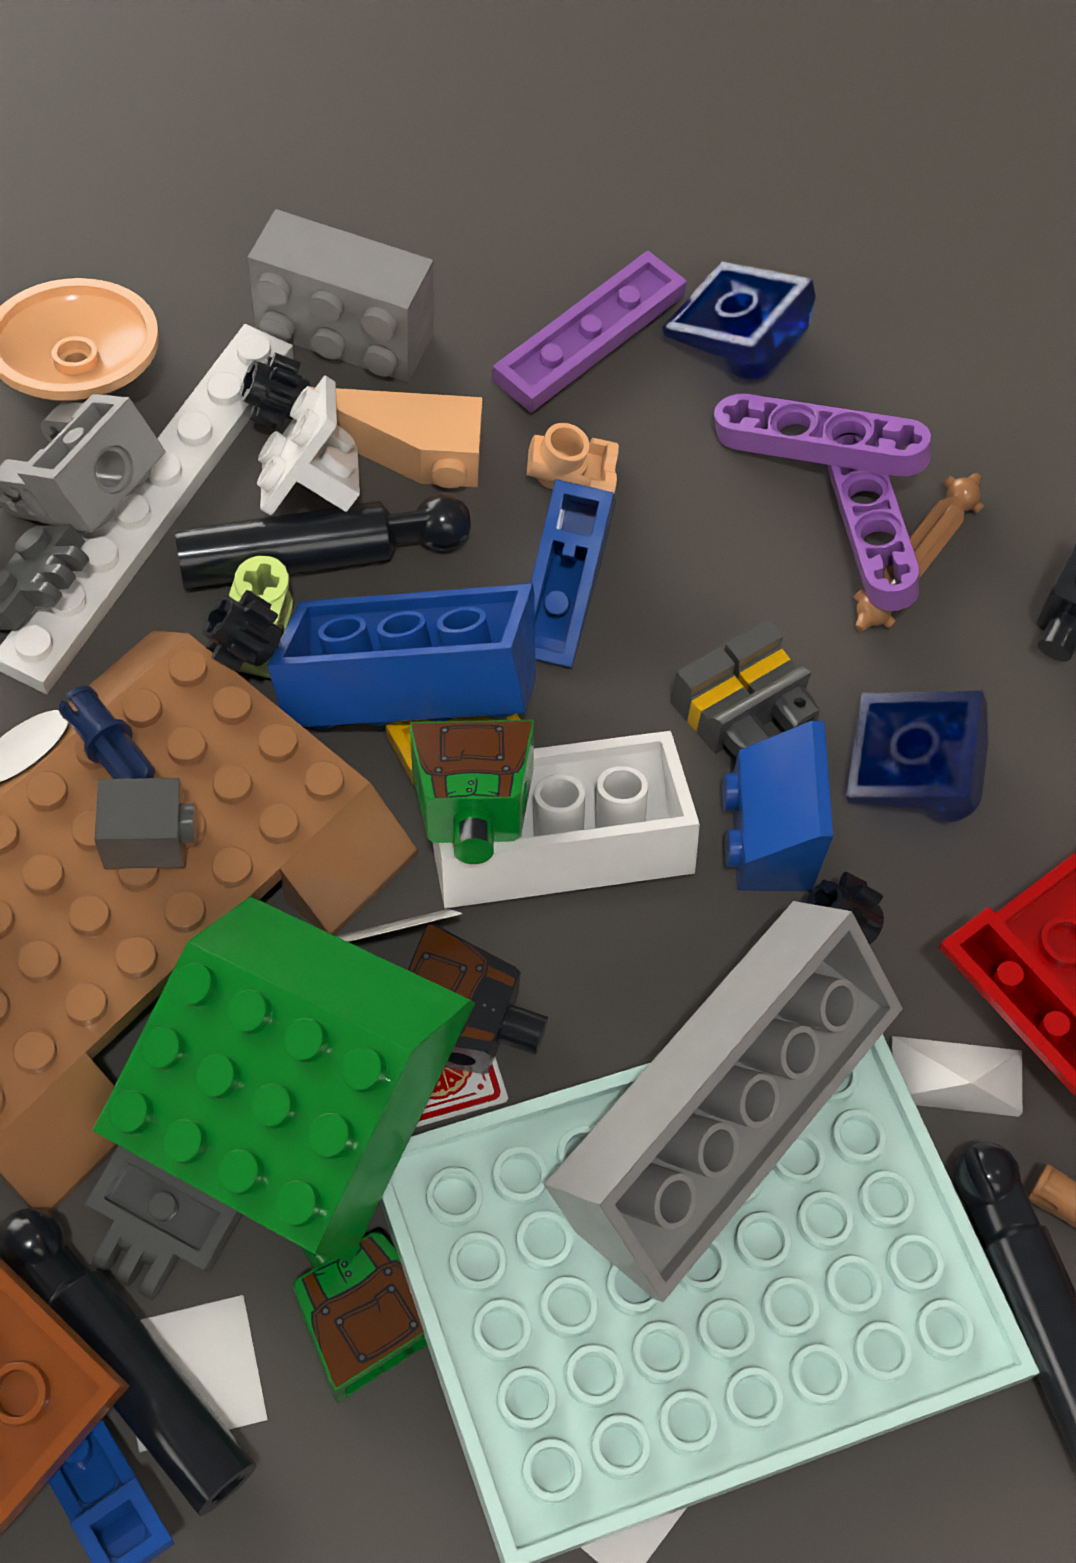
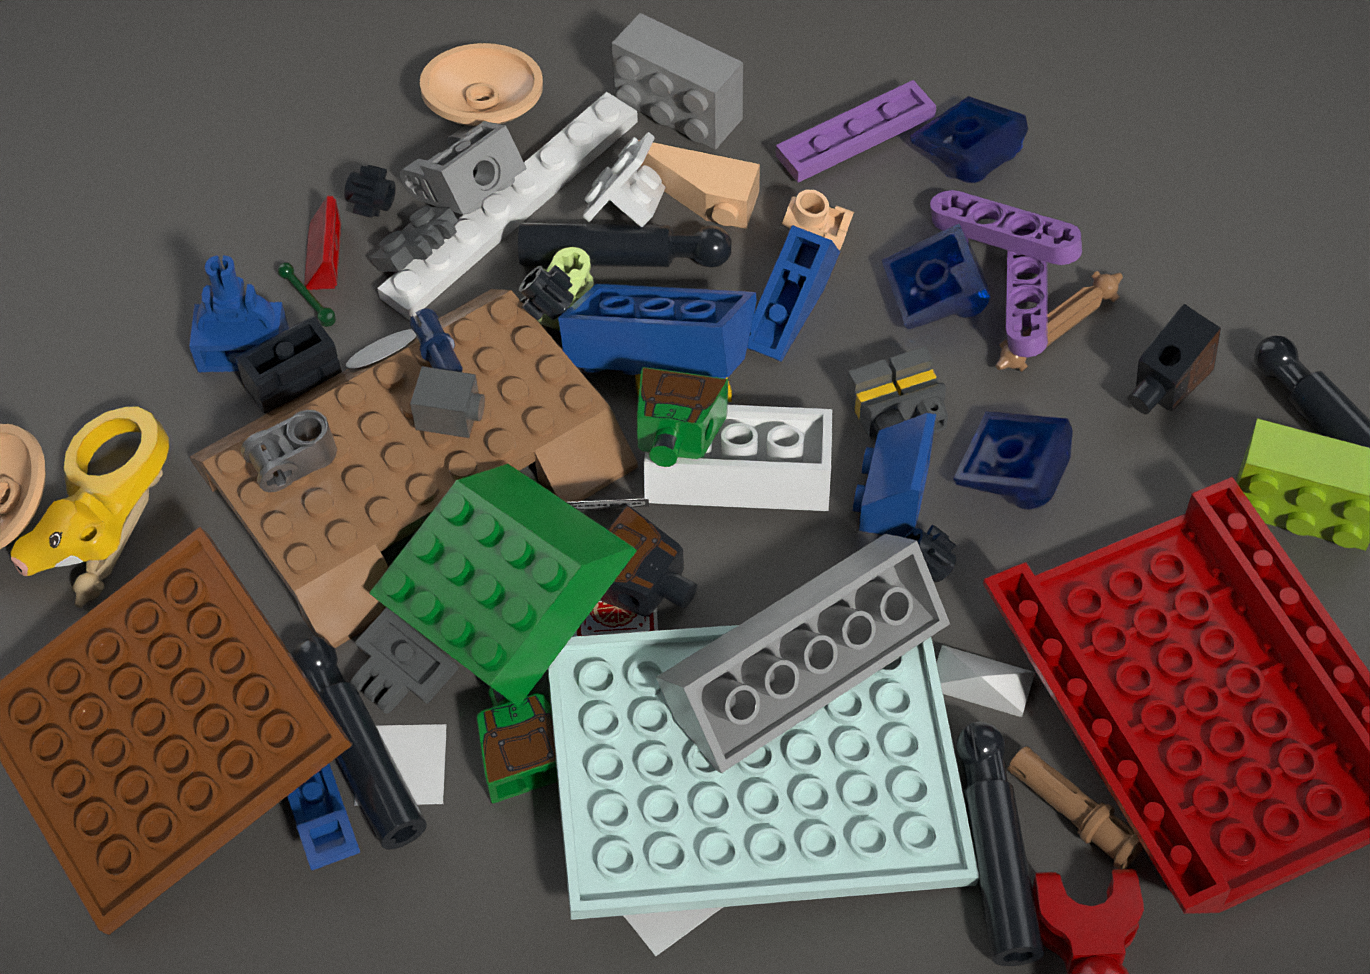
camera: 20 degrees right, 5 degrees down
black gear [240,352,310,429] -> none
none -> clear blue slope [881,223,991,330]

